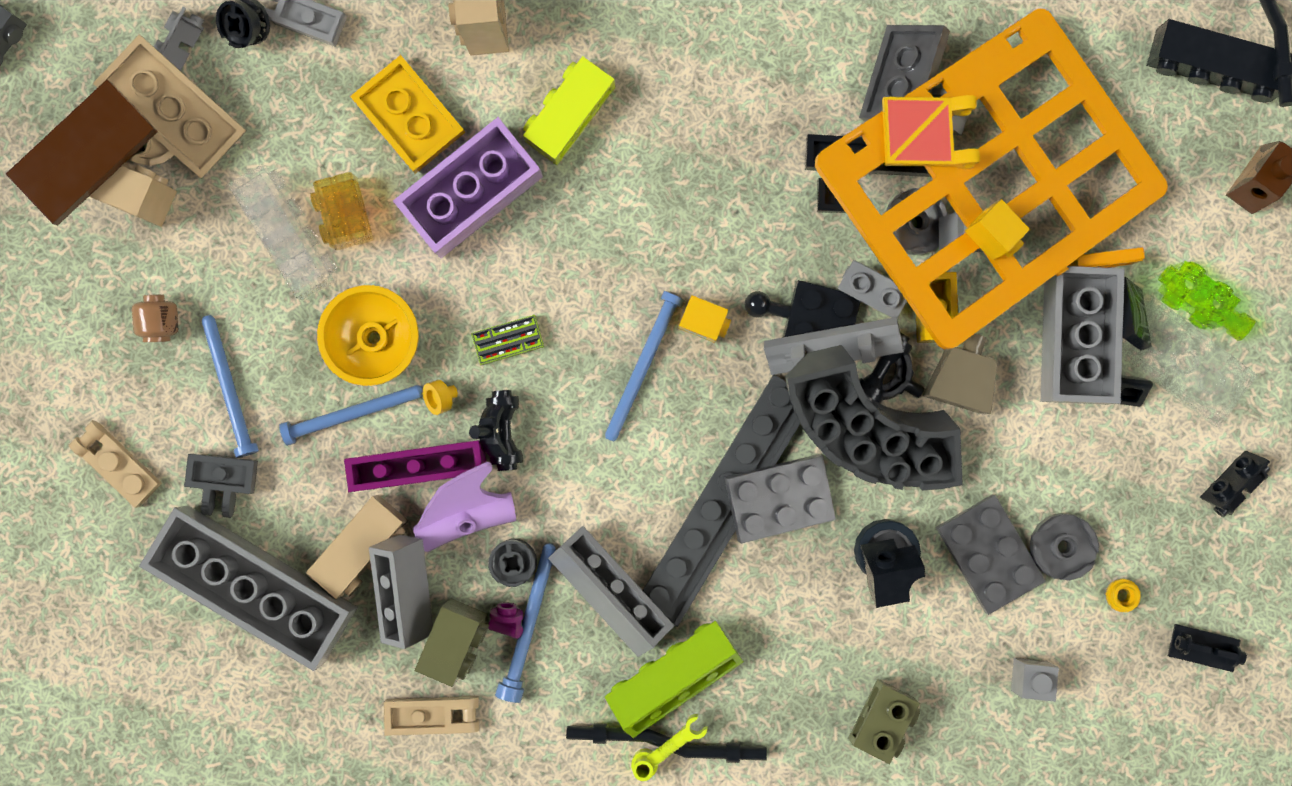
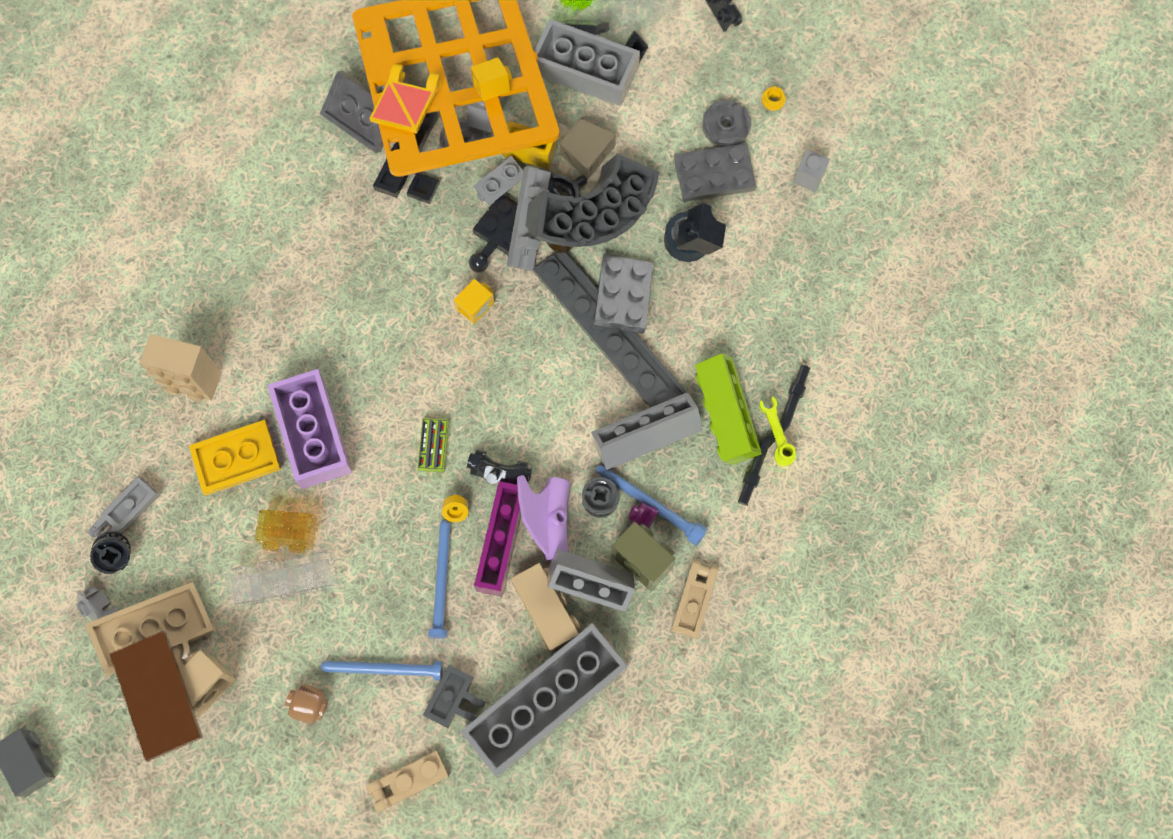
camera: 70 degrees left, 15 degrees down
yellow hat [317,285,419,386] -> none
neon yellow brick [523,56,615,165] -> none
medium blue bar [605,291,685,442] -> none
olive brick [848,679,920,765] -> none
light orange tile [1068,247,1145,268] -> none
black hinge [1167,624,1247,672] -> none

